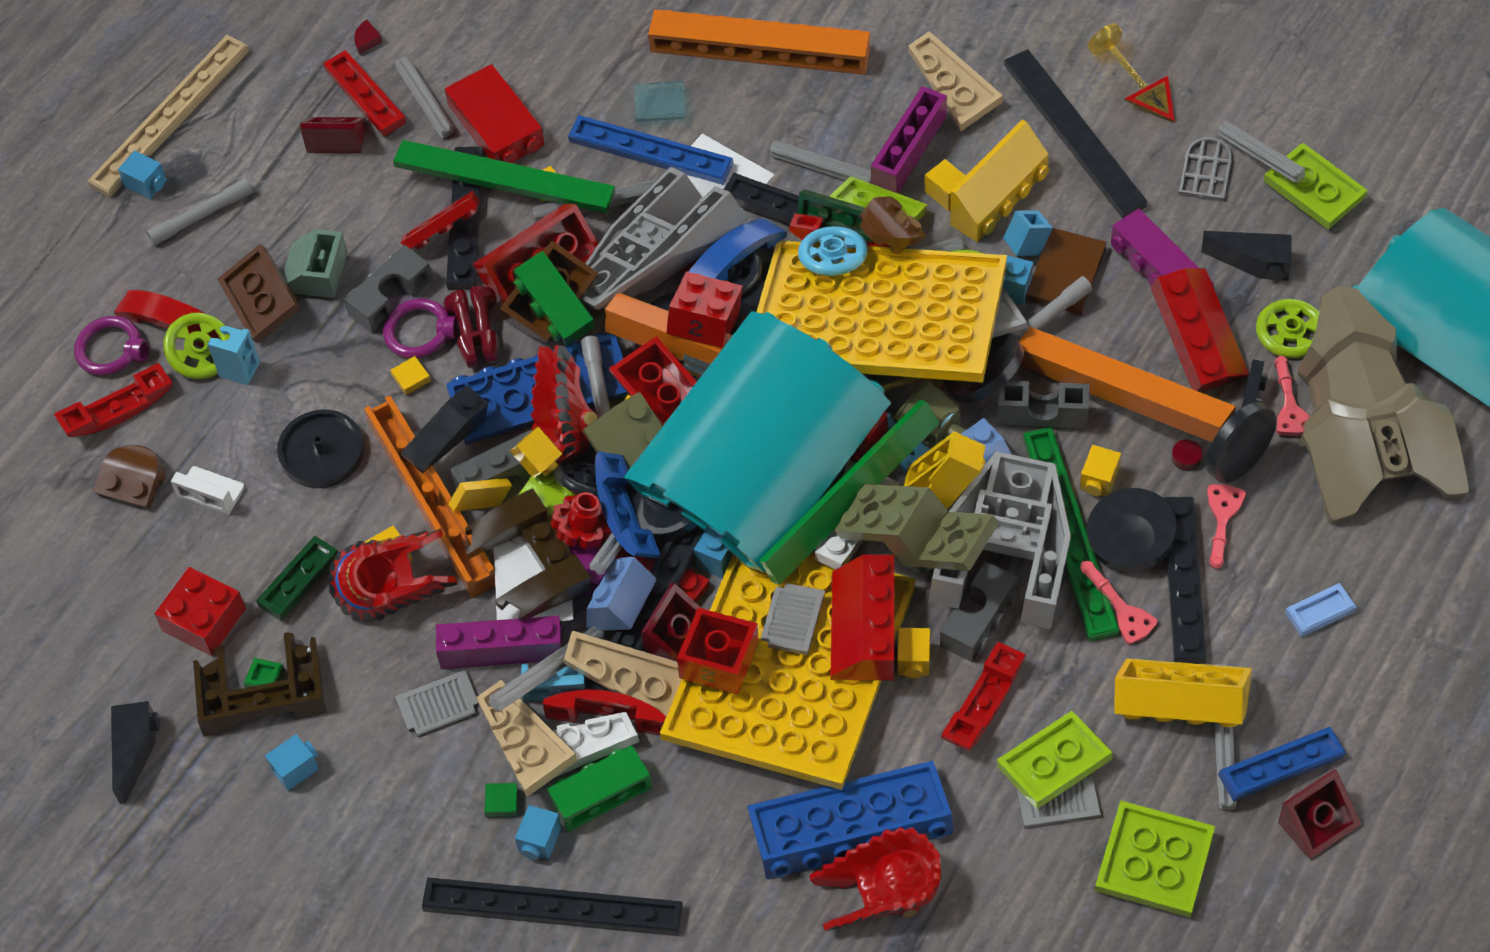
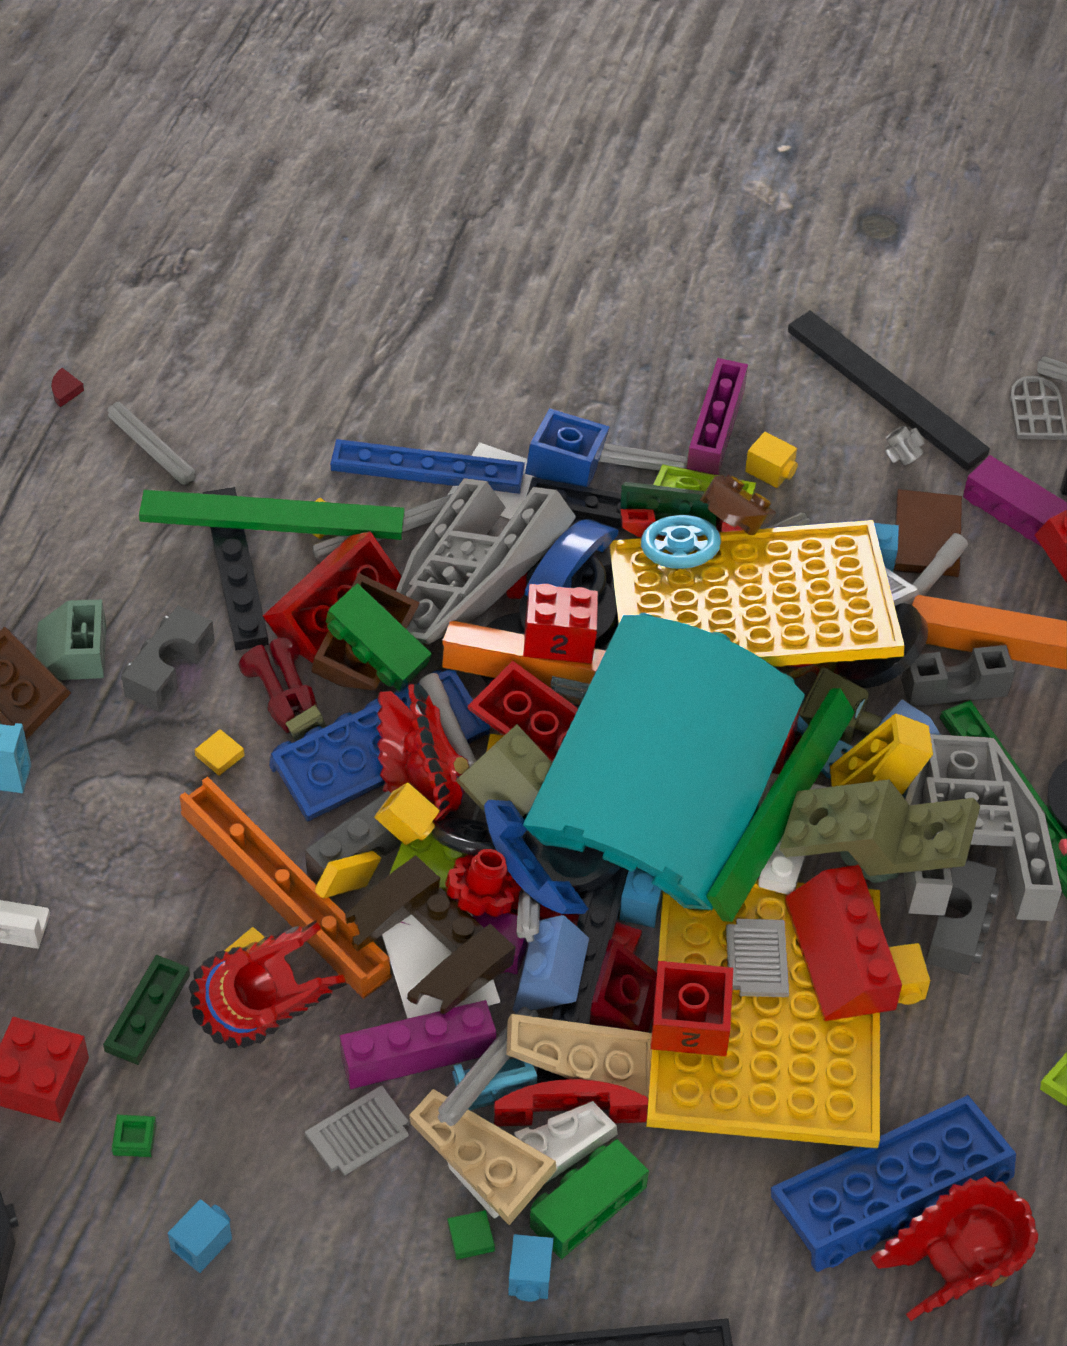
camera: 20 degrees left, 5 degrees down
dark brown wedge [193,632,326,737] -> none
black piece [277,409,364,488] -> none
dark red slope [300,117,366,153] -> none
red plate [323,50,406,137] -> none
magenta piece [383,298,459,358] -> none
red plate [401,191,479,250] -> none
black slope [401,385,489,474] -> none
red brick [444,64,545,163] -> none
clear light blue piece [634,81,685,122] -> none
orange brick [648,9,870,75] -> none
tan wing [908,31,1003,131] -> none
red slope [941,642,1026,751] -> none
yellow slope [950,119,1049,242] -> none
dark azure brick [1003,211,1053,257] -> none
yellow brick [1080,444,1121,497] -> none
clear yellow piece [1087,23,1175,123] -> none
none -> olive tile [285,705,327,741]
none -> blue slope [525,408,609,487]
none -> light grey gear [885,426,924,465]

